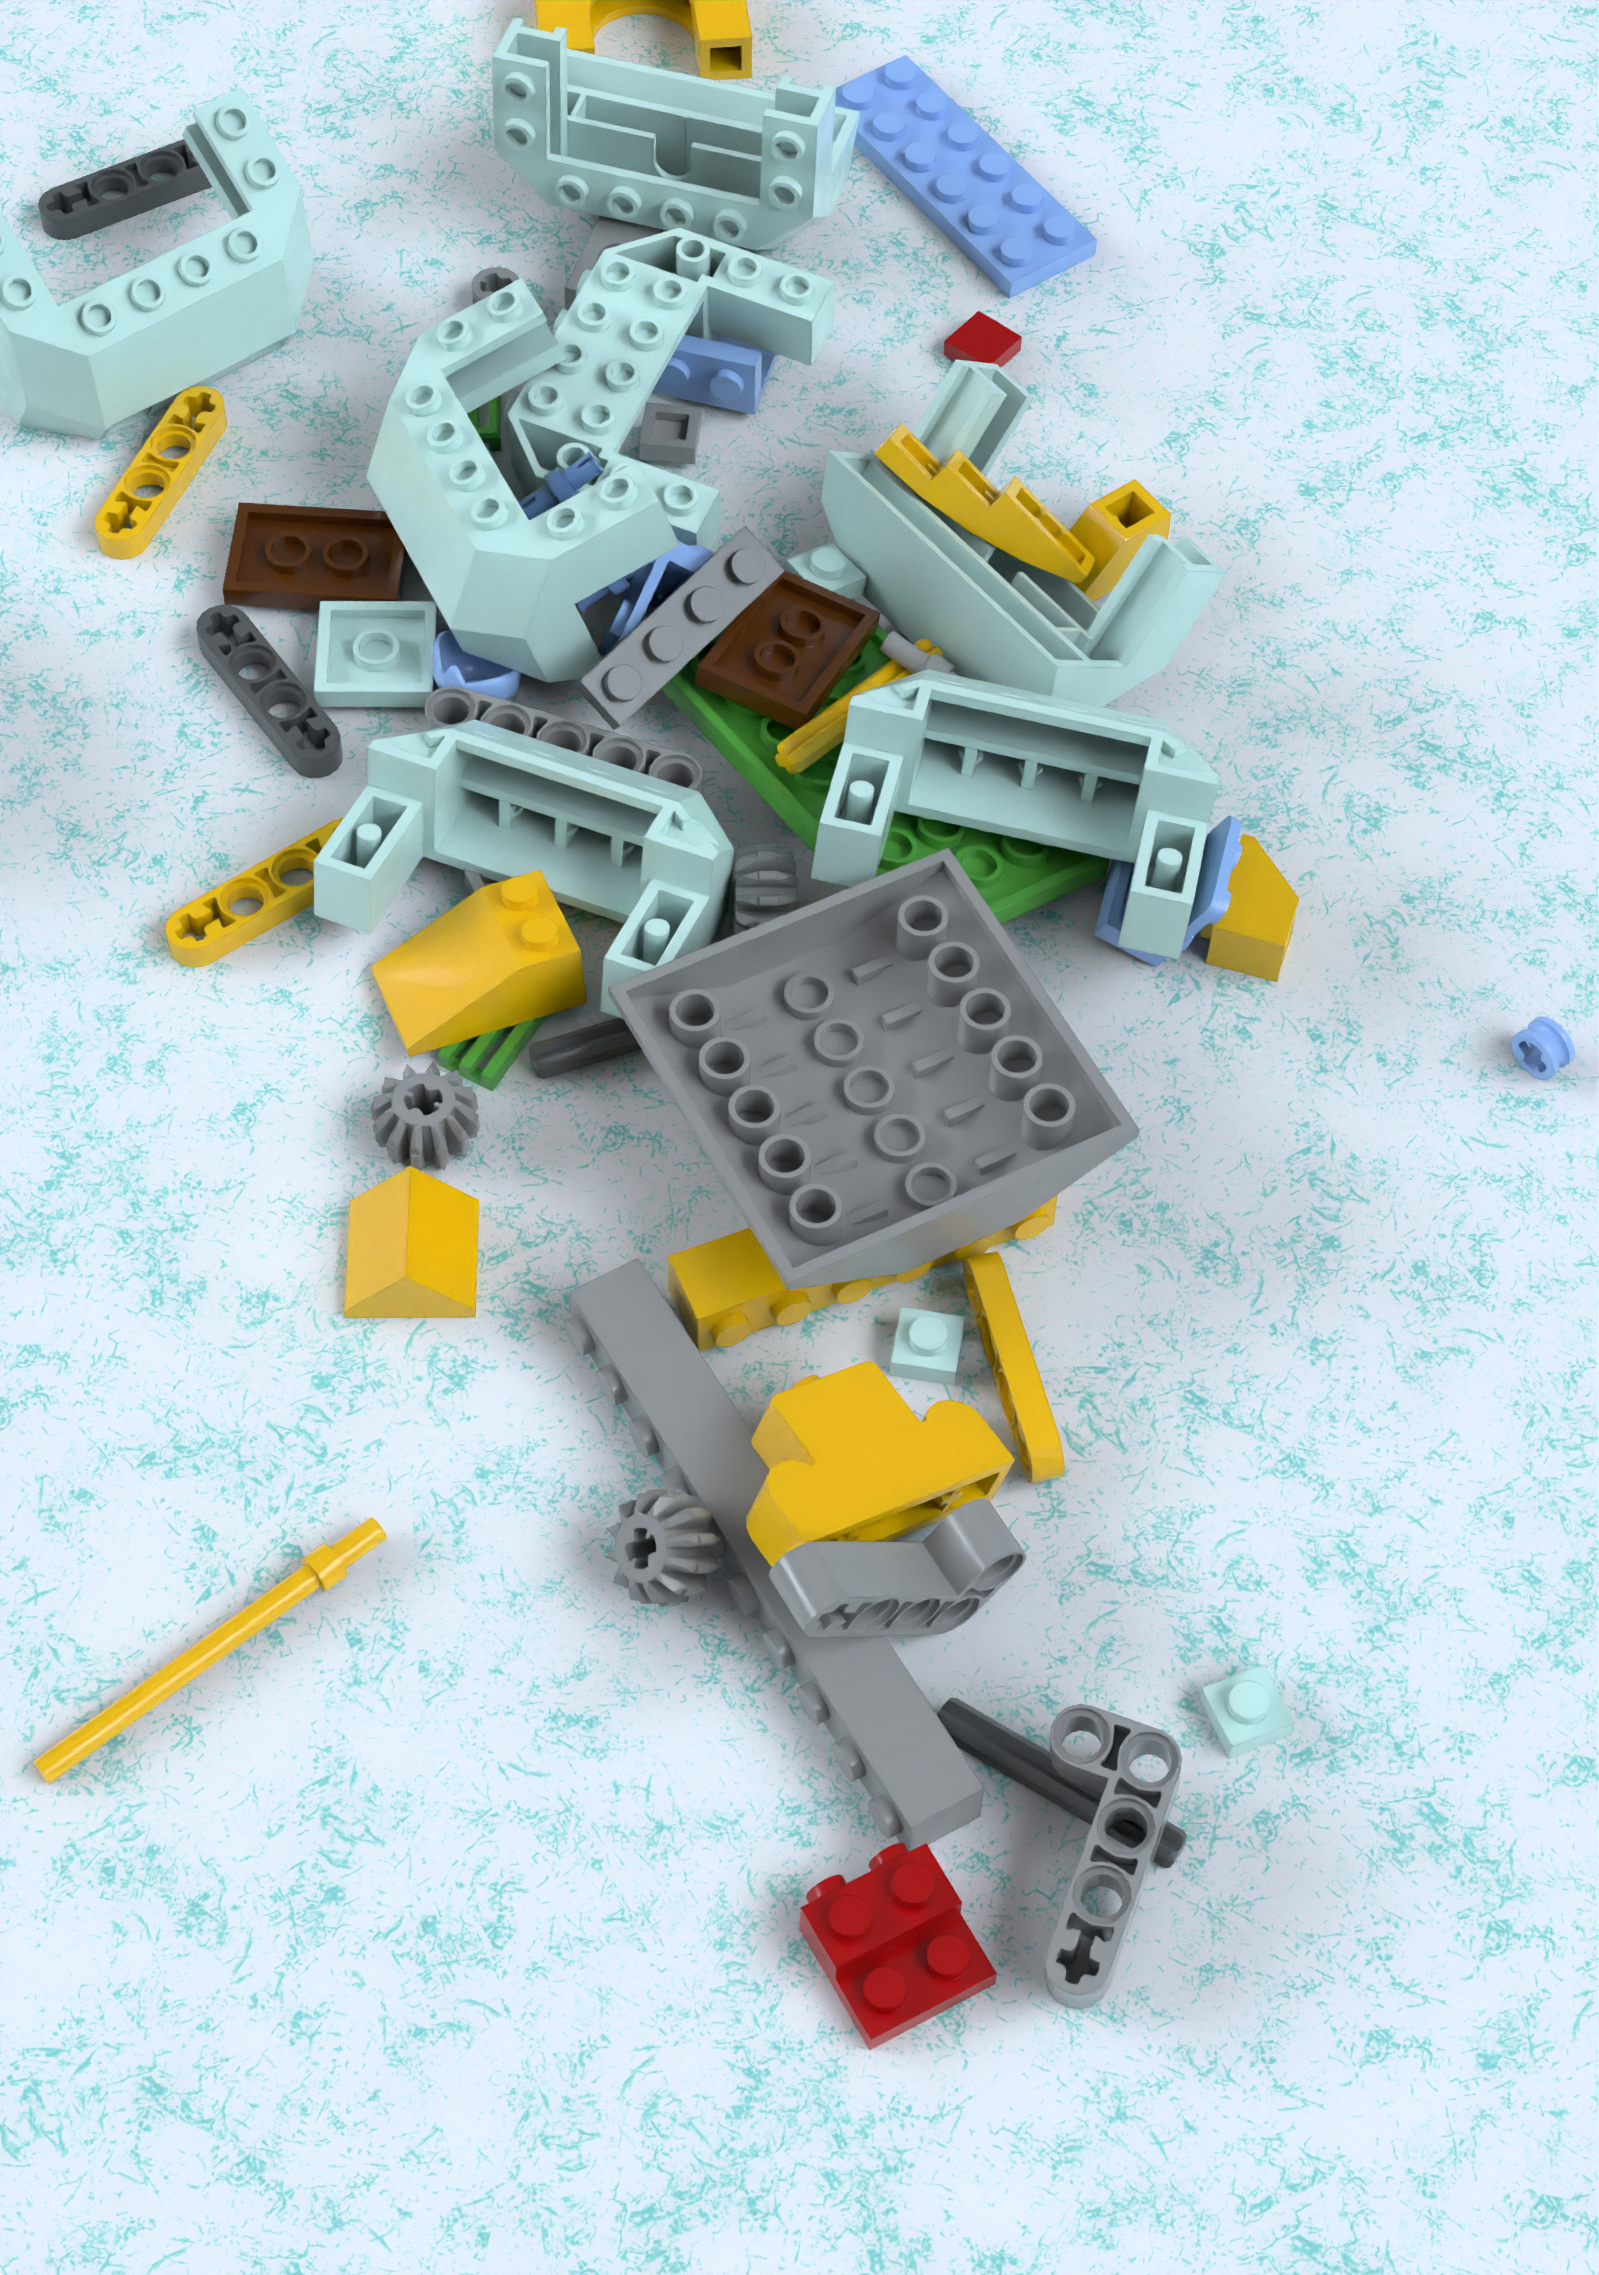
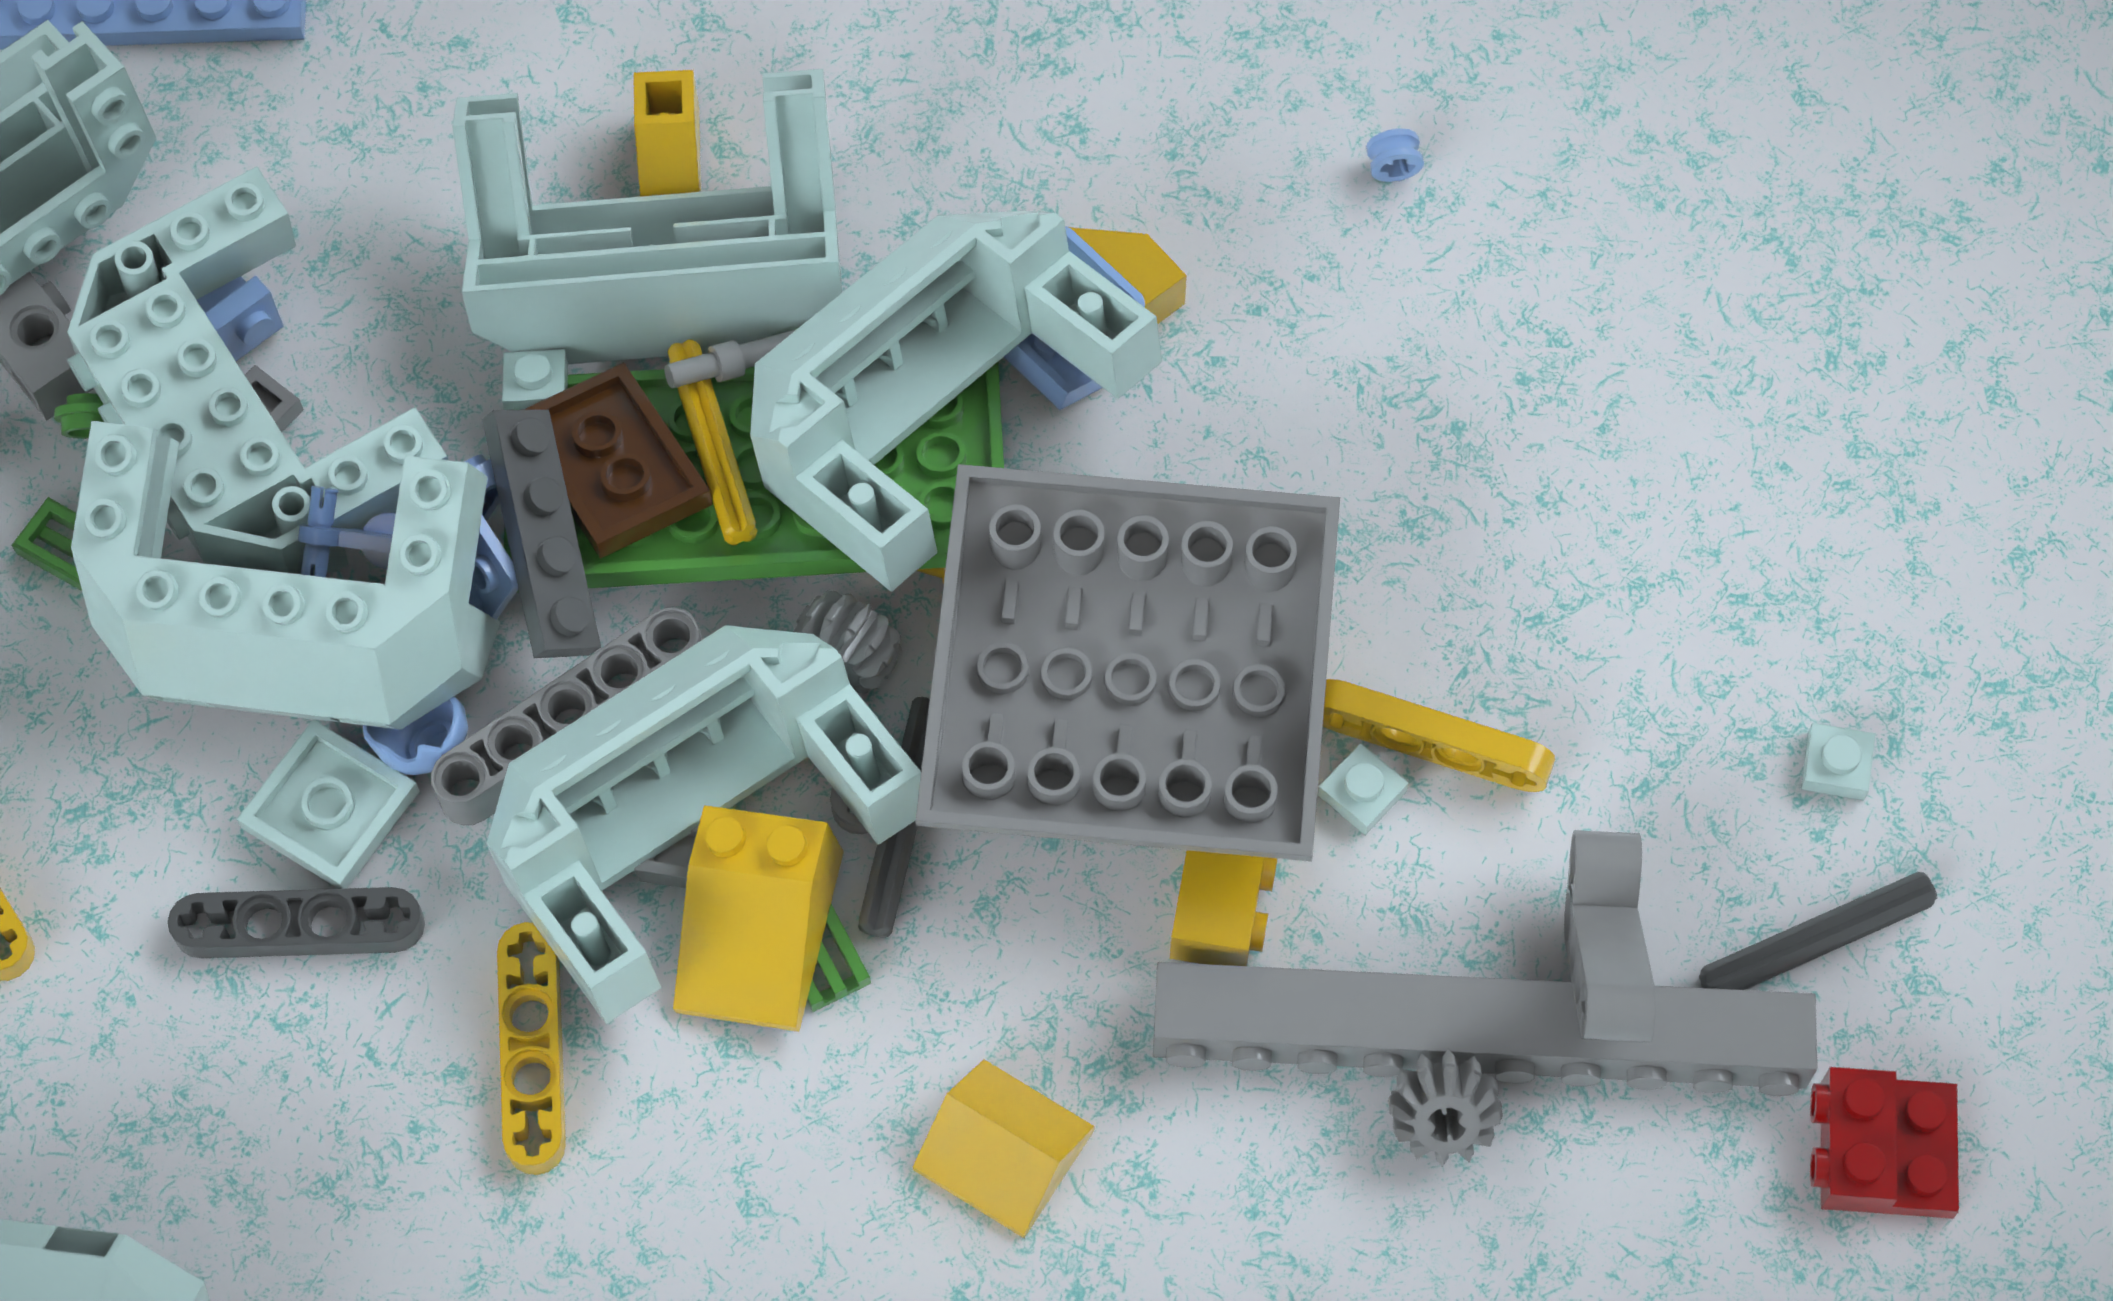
camera: 55 degrees left, 10 degrees up
reddish brown plate [222,502,408,611] -> none
light grey gear [371,1062,480,1170] -> none
yellow brick [746,1361,1015,1567] -> none
yellow slope [874,422,1096,584] -> none
red tile [944,311,1022,368] -> none
light grey beam [1045,1704,1182,2009] -> none

